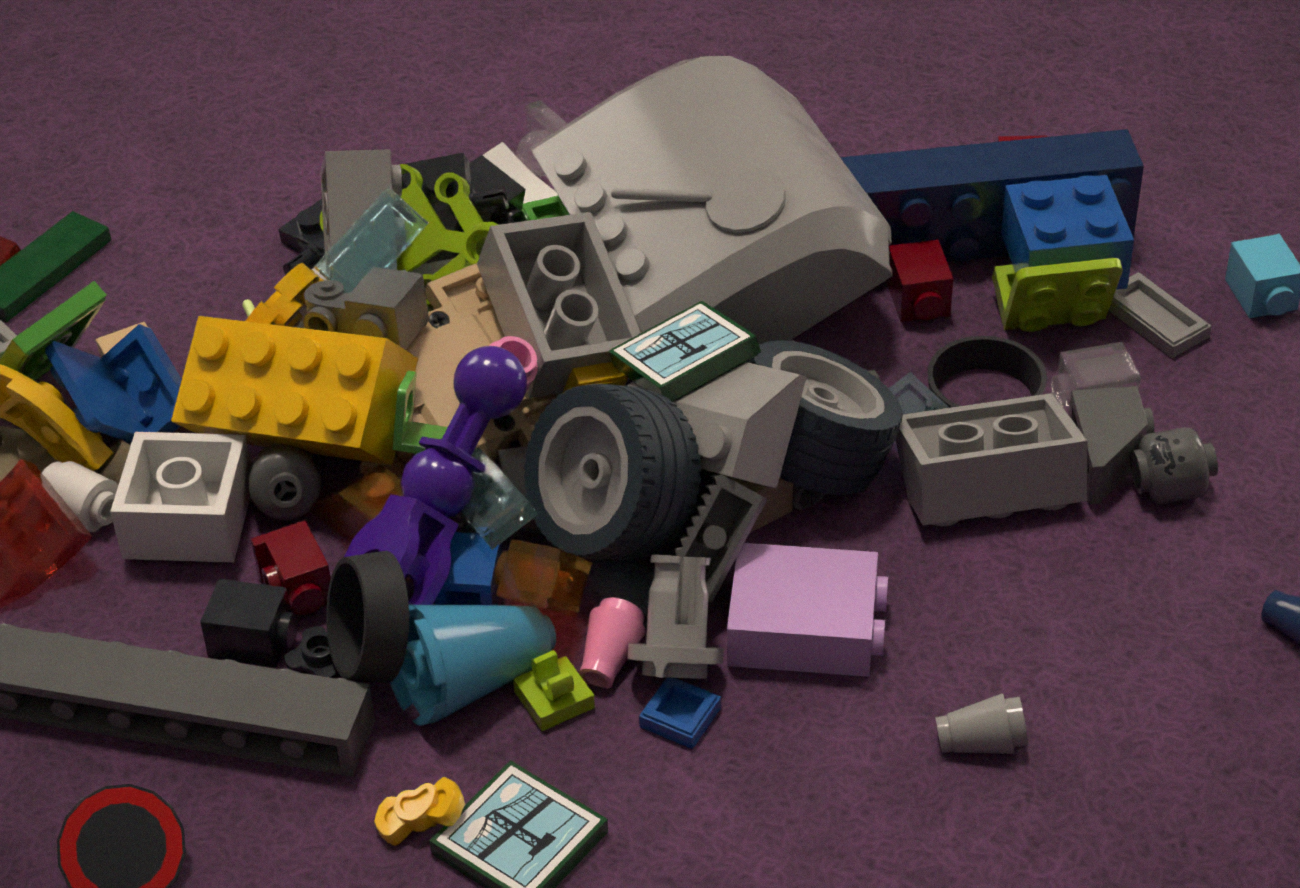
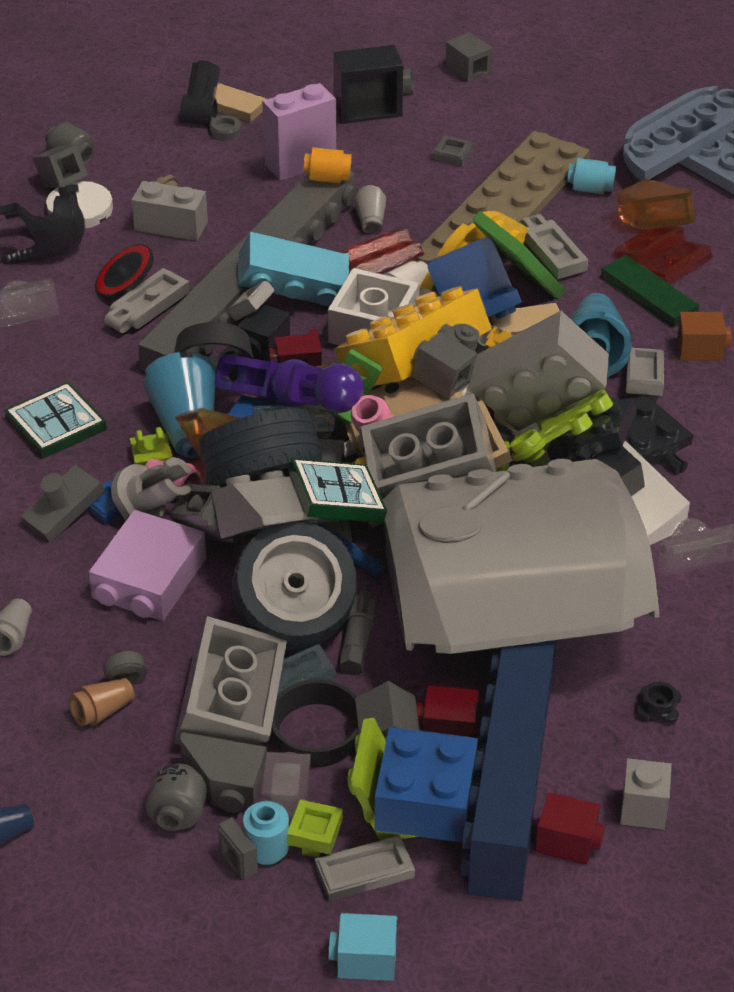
camera: 105 degrees right, 0 degrees up
clear light blue plate [314,186,428,293] -> none
yellow piece [374,777,465,846] -> none
none -> dark grey tile [20,465,105,542]
none -> medium nougat cone [68,678,135,726]
none -> dark grey tile [103,651,147,685]
none -> light grey hinge [104,268,190,333]
none -> dark grey tile [218,817,258,880]
none -> light grey tile [228,281,275,321]
none -> medium azure brick [238,232,349,306]
none -> medium azure brick [243,801,290,865]
none -> lime tile [287,799,343,858]
none -> dark grey brick [355,681,420,740]
none -> dark azure cone [570,293,632,377]
none -> light grey brick [620,758,672,830]
none -> light grey tile [626,348,664,396]
none -> dark orange brick [677,312,732,360]

